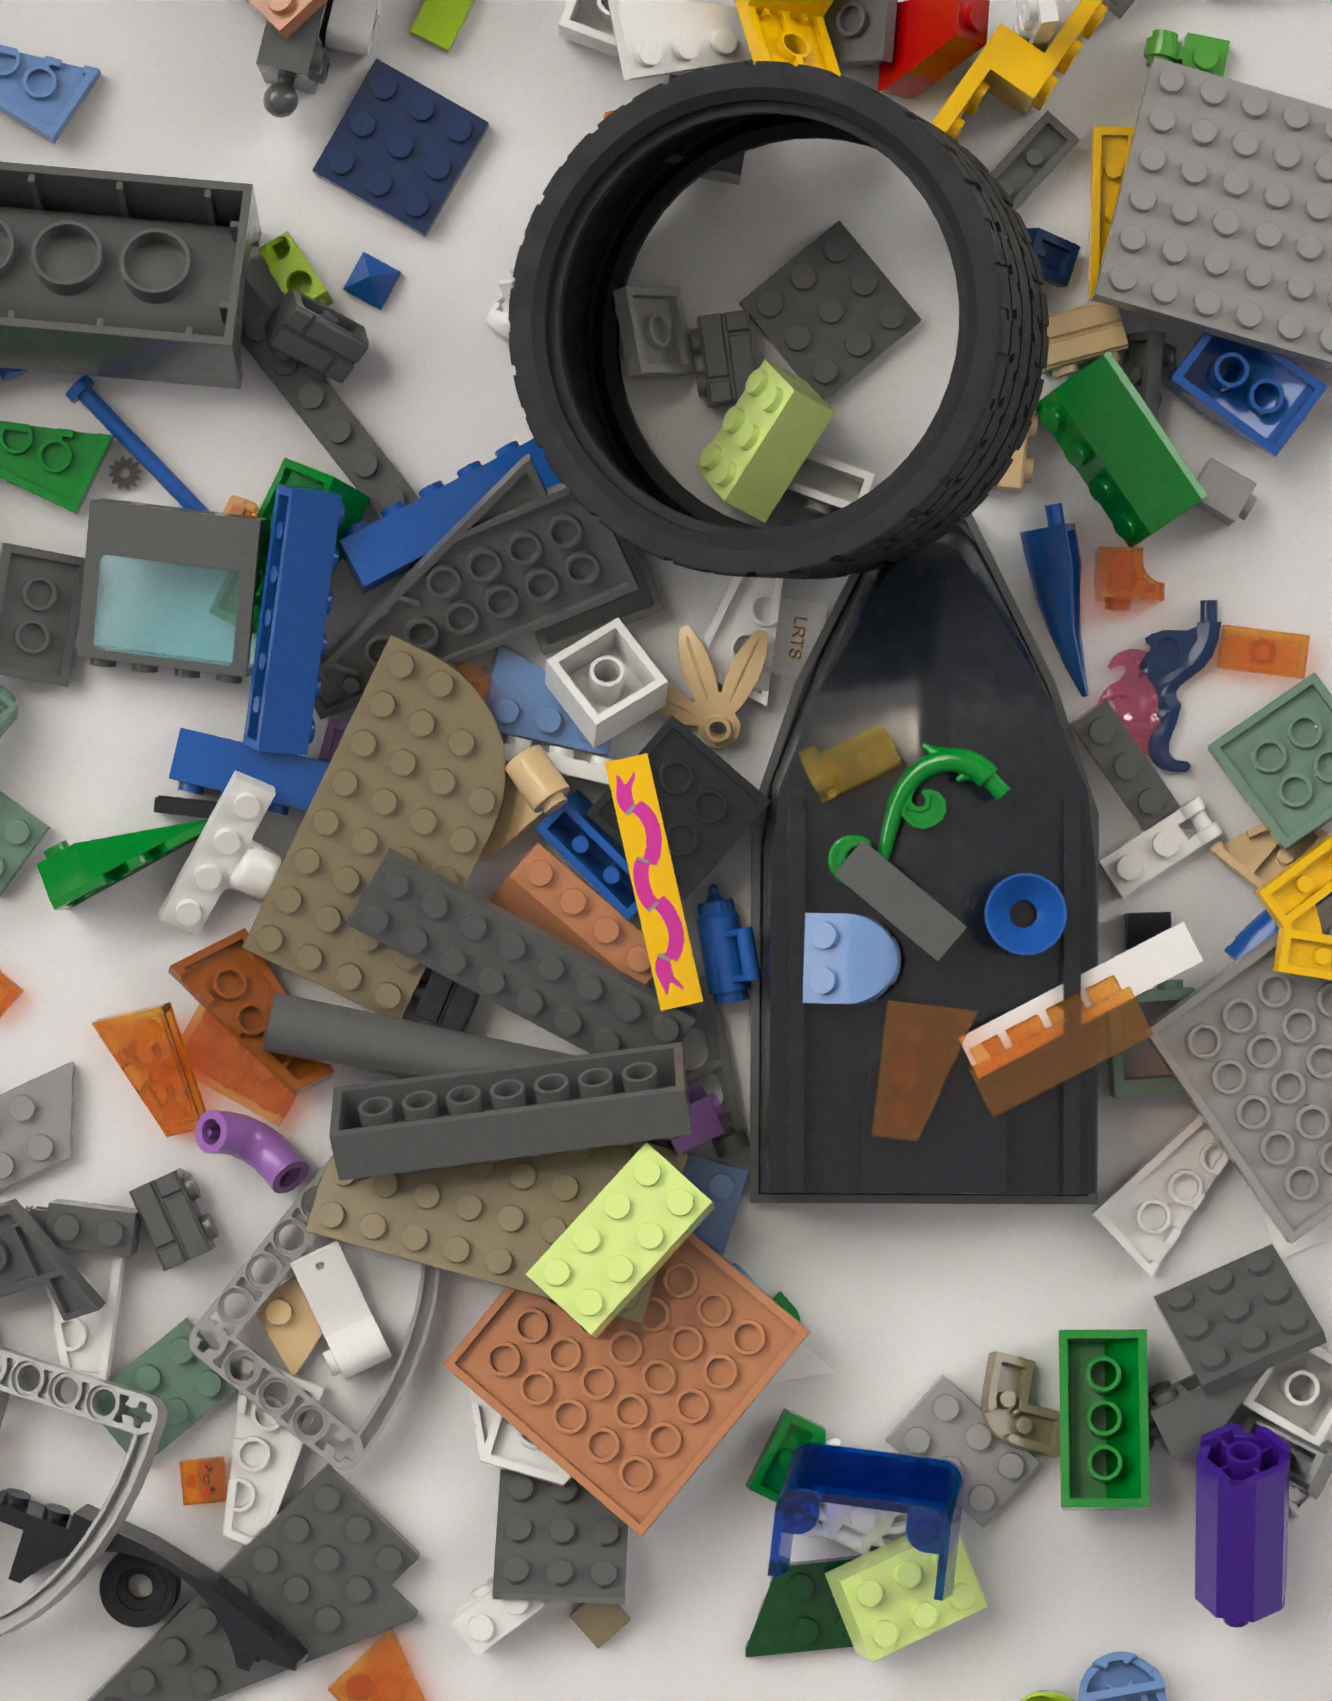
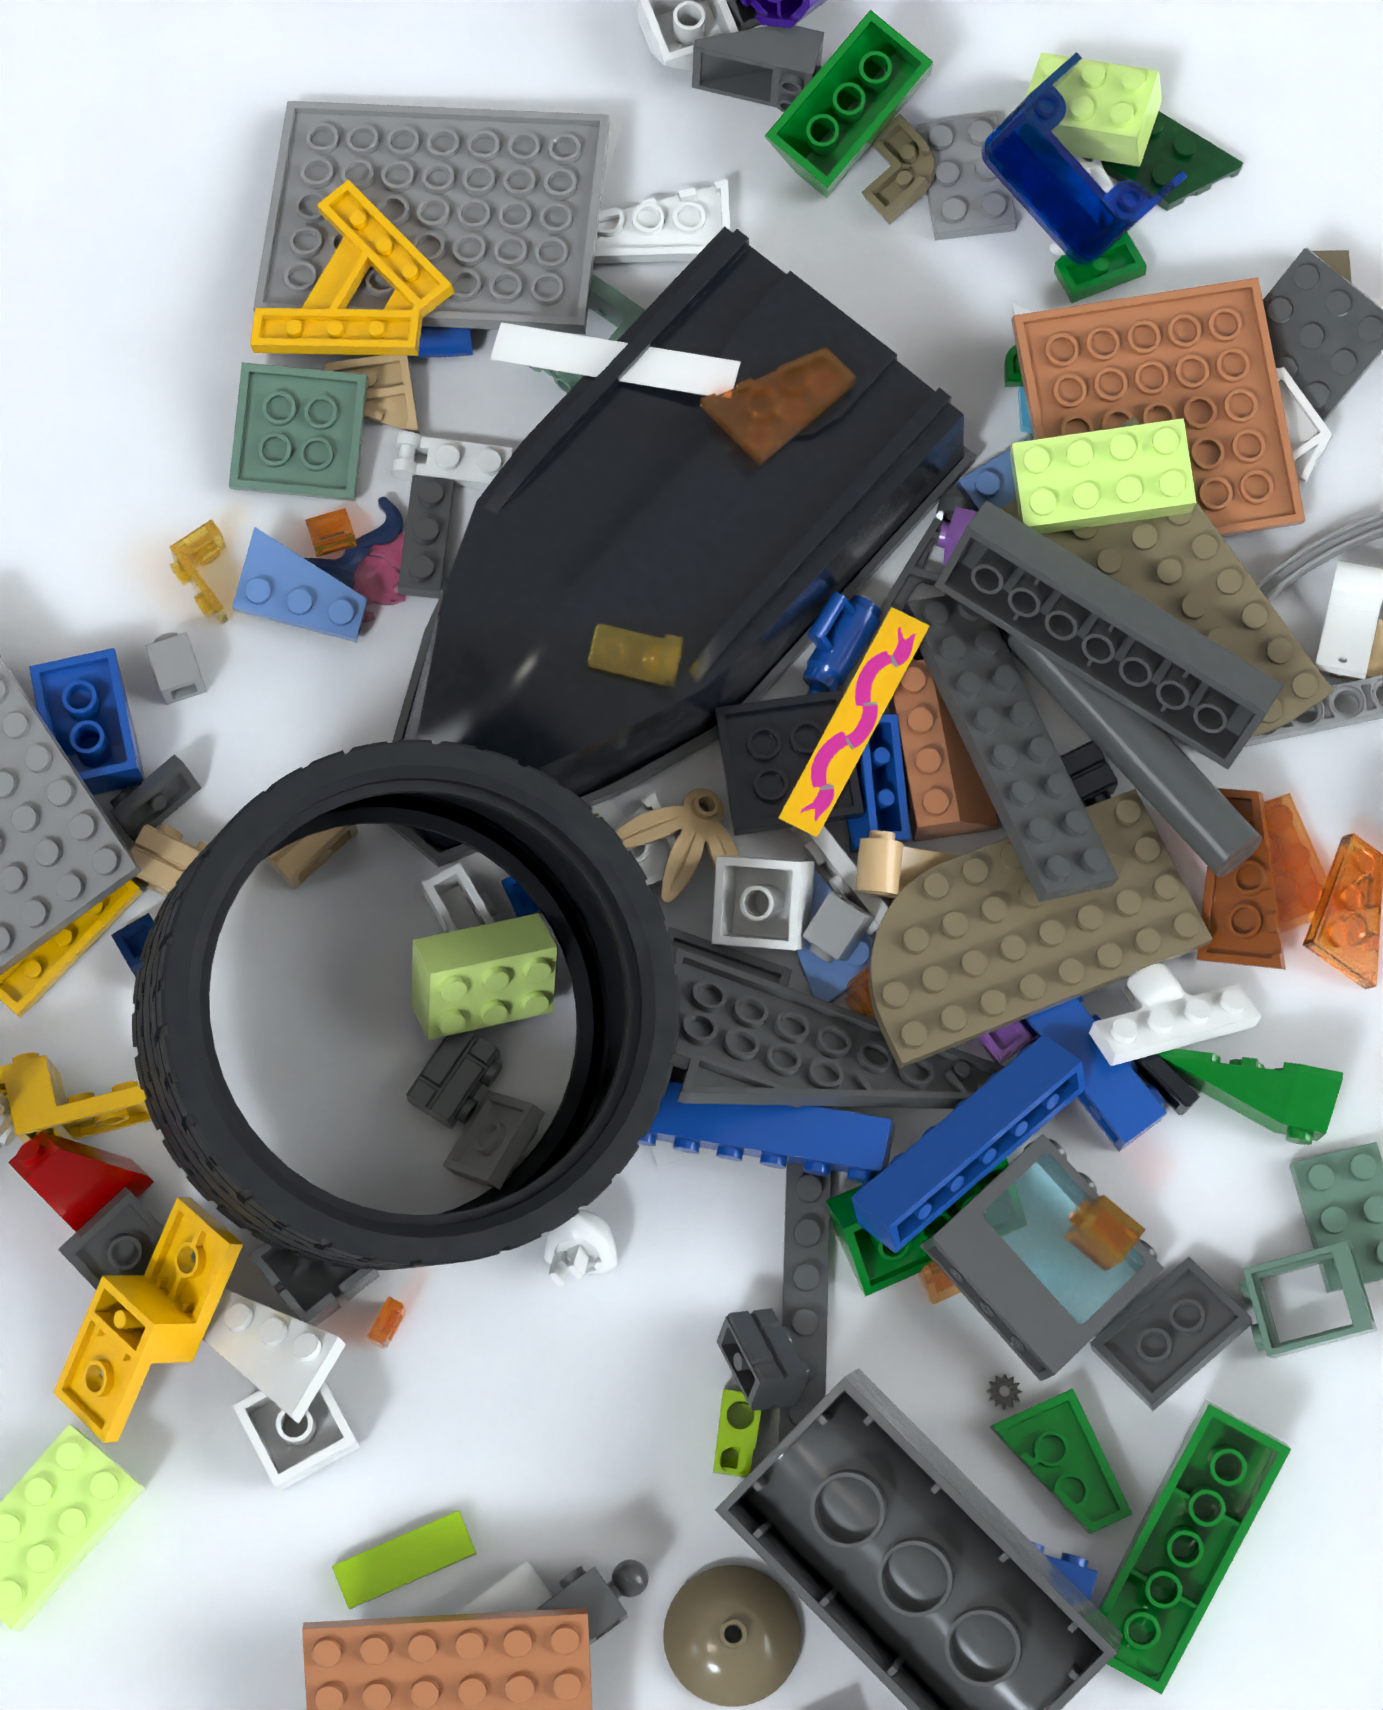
camera: 140 degrees left, 15 degrees down
blue bar [66,375,210,511] -> none
medium lavender cylinder [195,1110,309,1194] -> none
dark blue plate [312,58,489,237] -> none
blue slope [343,251,401,310] -> none
dark grey plate [739,220,922,401] -> none
medium blue slope [802,913,901,1005] -> none
green plant [828,743,1011,886] -> none
dark grey tile [834,839,967,961] -> none
clear orange windscreen [968,975,1154,1117] -> none
blue piece [984,873,1067,955] -> none
dark grey plate [990,110,1079,211] -> none
blue piece [1020,503,1089,697] -> none
green slope [1036,351,1208,549] -> none
clear orange brick [1094,547,1165,611] -> none
black slope [1124,912,1171,951] -> none
dark grey plate [1154,1244,1327,1396] -> none
clear orange plate [1217,624,1310,679] -> none
none -> clear yellow bracket [169,519,228,625]
none -> medium blue wing [232,527,368,643]
none -> clear orange tile [305,508,357,557]
none -> dark tan dish [663,1565,801,1707]
none -> light grey brick [802,892,875,963]
none -> clear orange brick [1064,1194,1146,1272]

